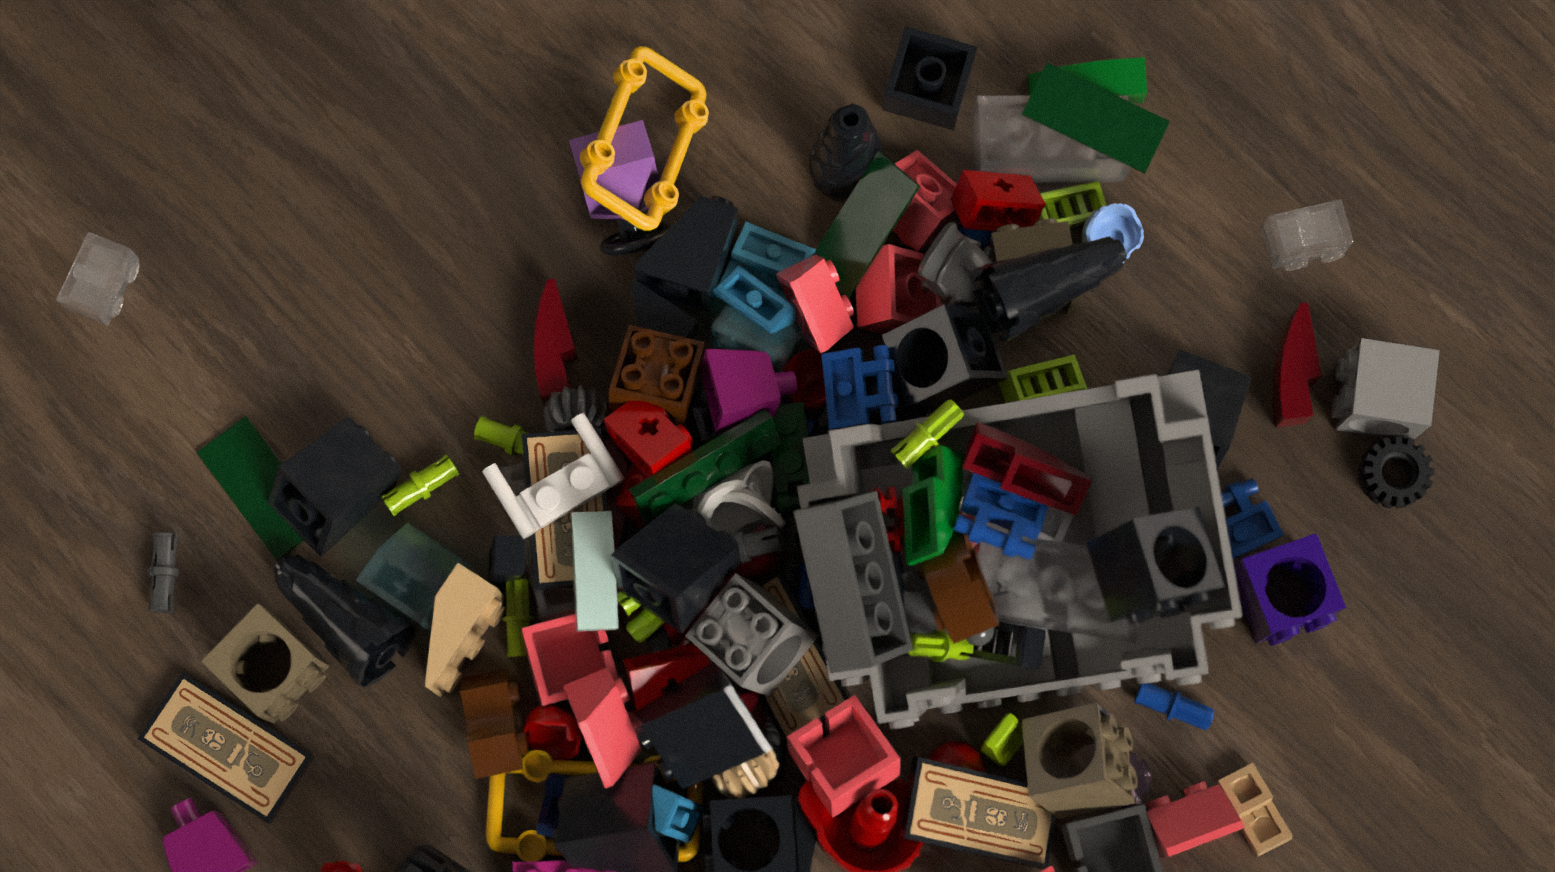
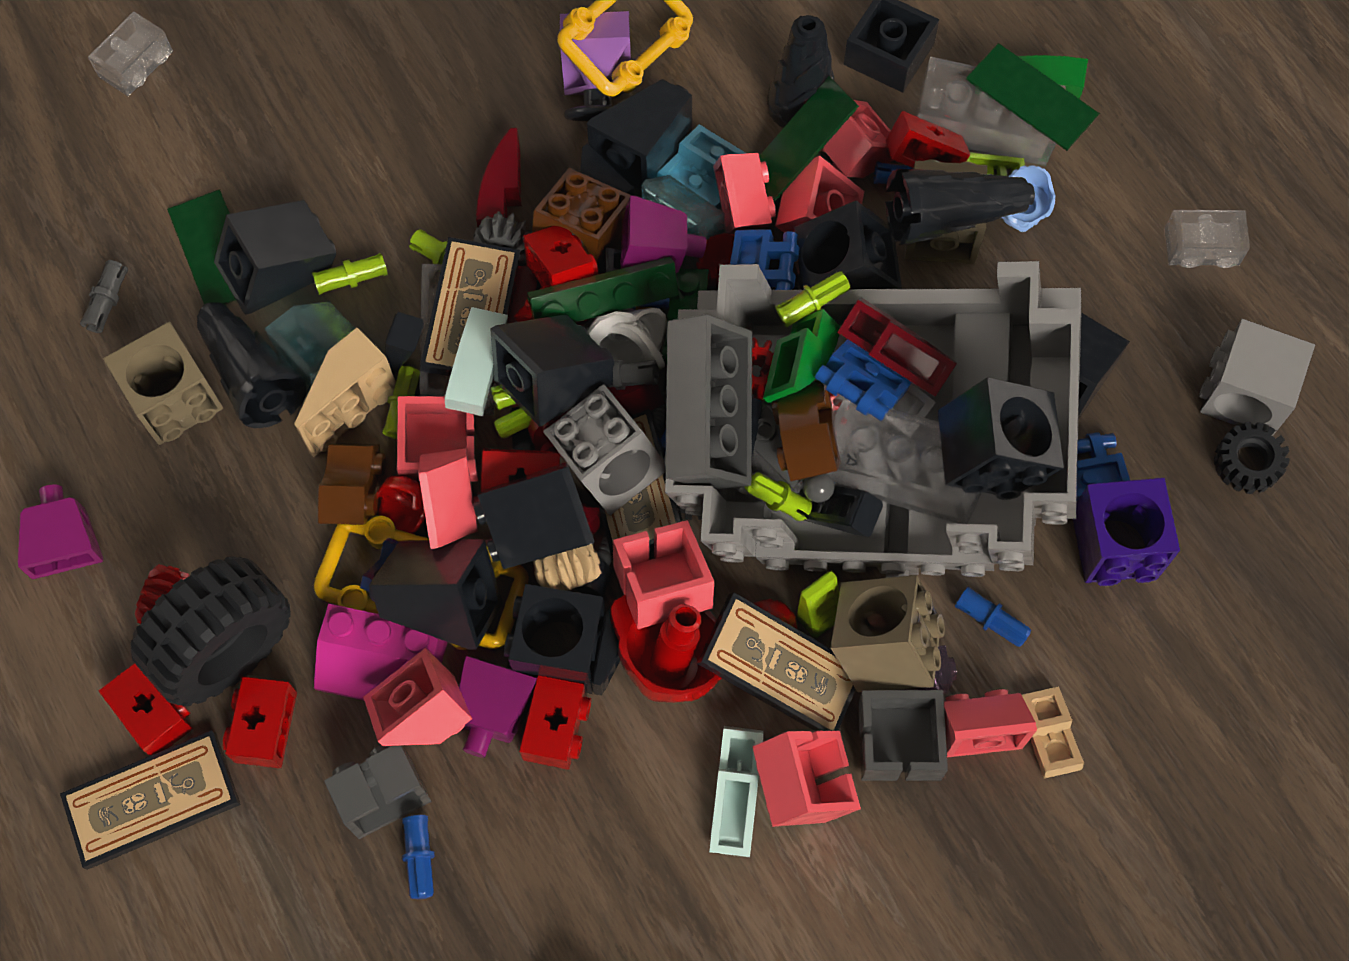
camera: 15 degrees right, 10 degrees down
tile [138,672,315,824] -> none
white plate [482,413,625,539] -> none
dark azure slope [652,784,705,843] -> none
dark azure slope [713,265,797,334] -> none
dark grey helmet [918,222,995,306] -> none
dark red slope [1272,302,1322,428] -> none

